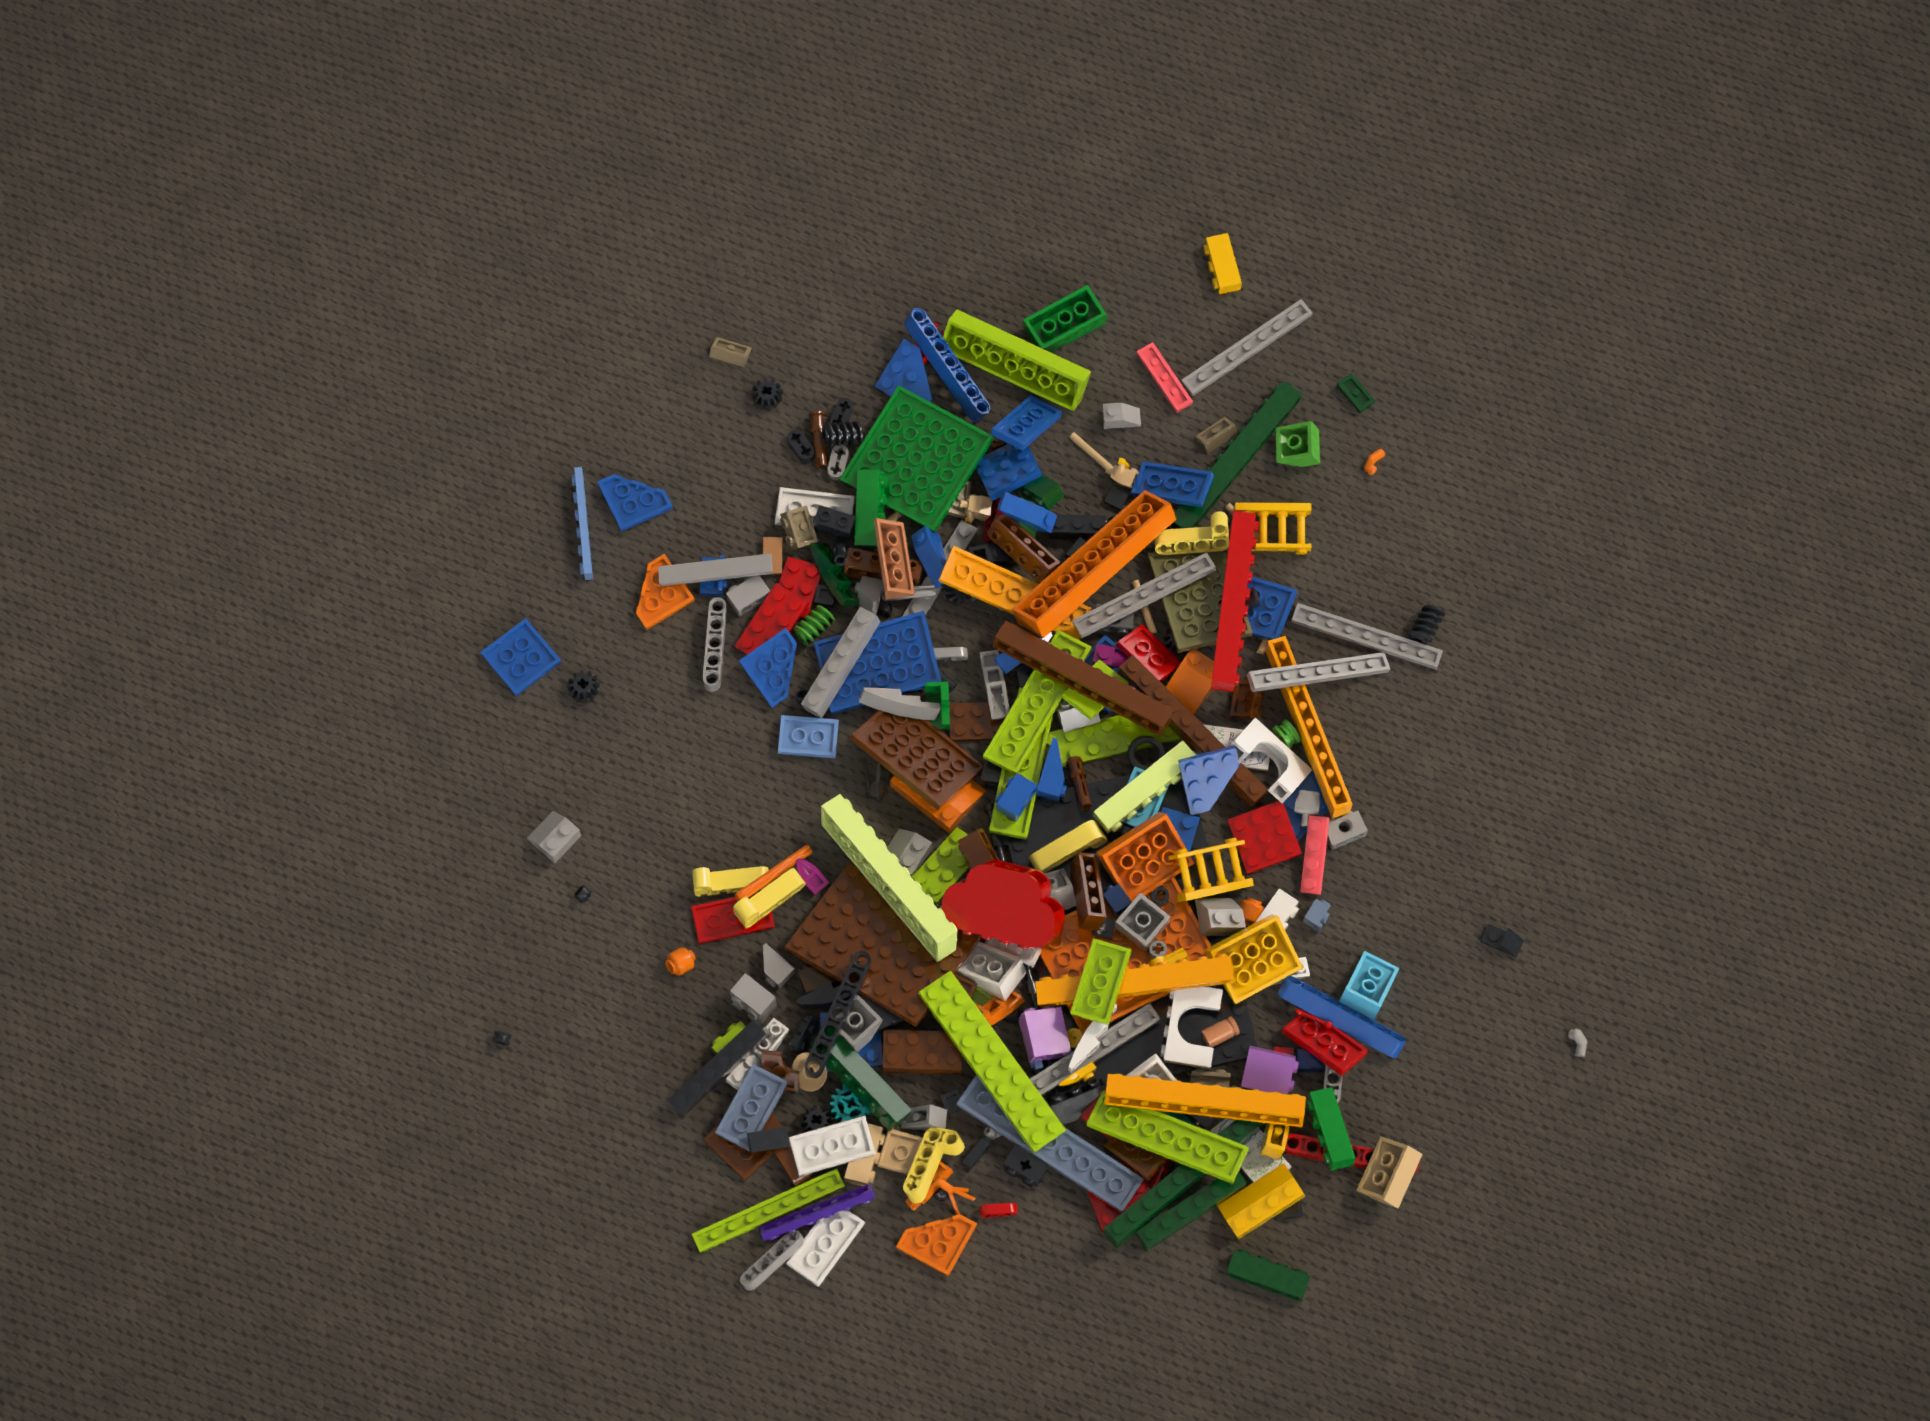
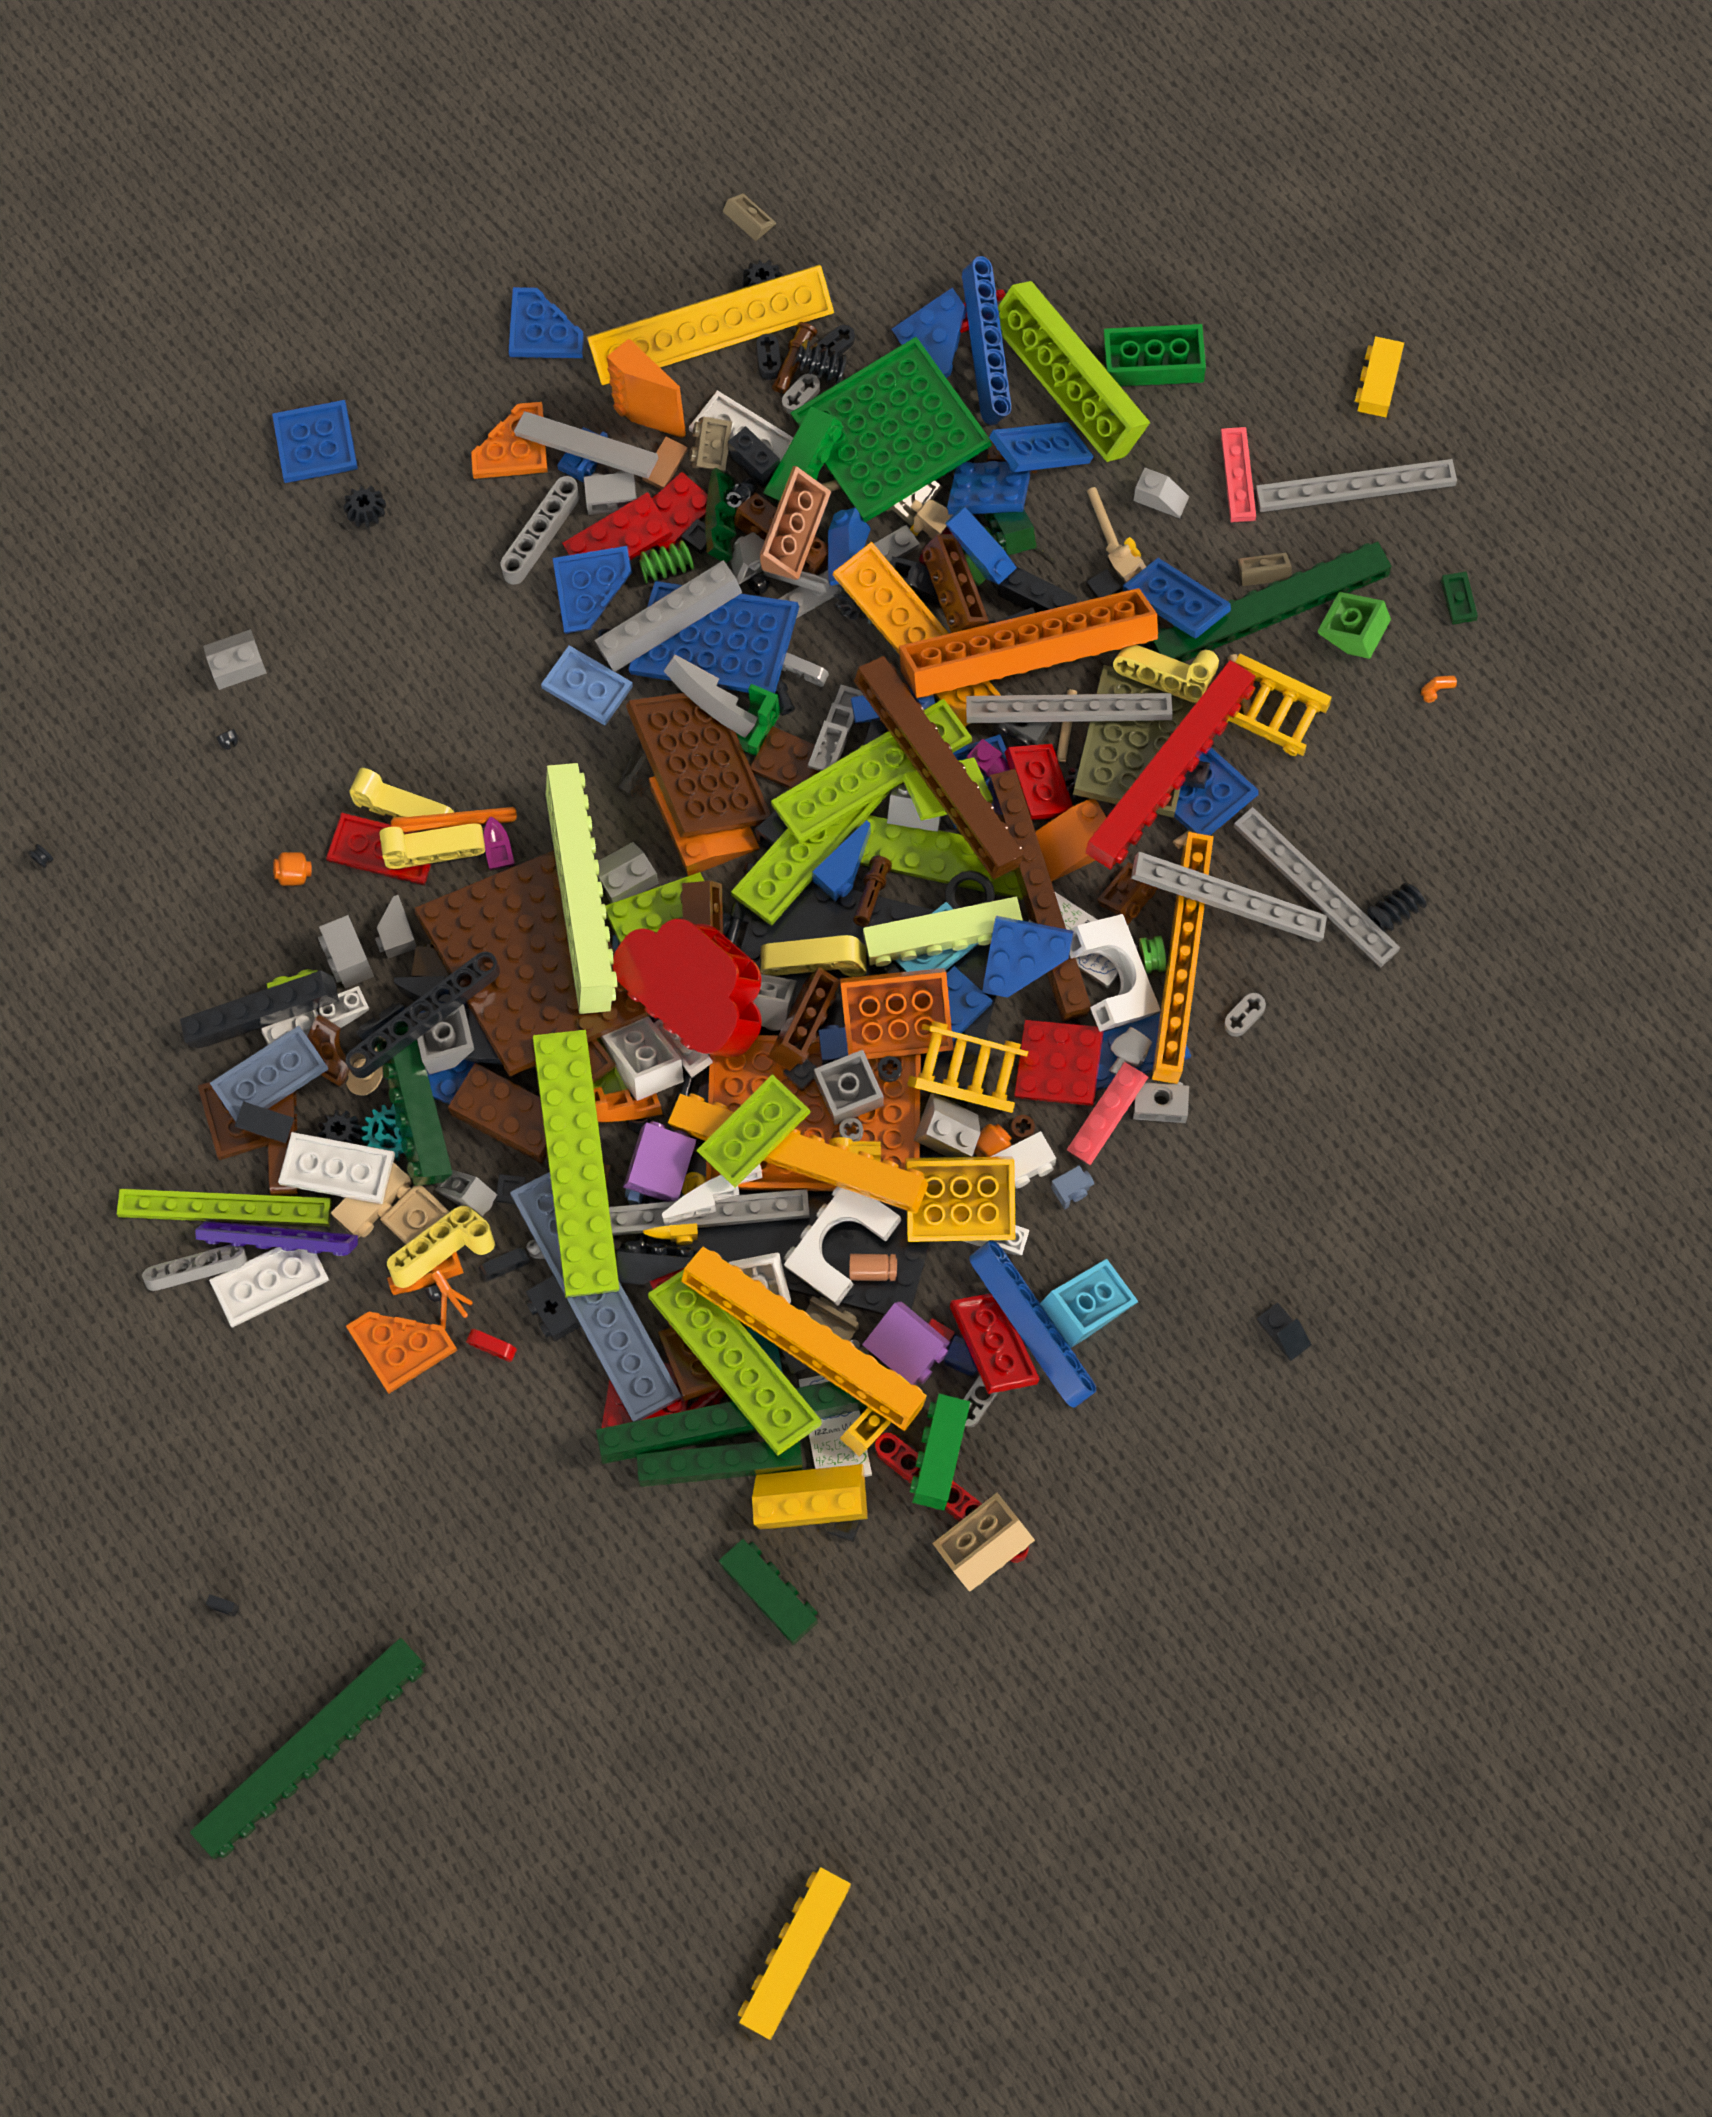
camera: 30 degrees right, 0 degrees up
medium blue plate [571,467,593,580] -> none
blue brick [995,773,1037,822] -> none
red hinge [1295,1008,1332,1029] -> none
light grey arm [1568,1029,1587,1058] -> none
none -> yellow plate [587,265,834,385]
none -> orange slope [607,339,686,438]
none -> reddish brown bush [1011,1115,1035,1140]
none -> light grey beam [1224,993,1266,1037]

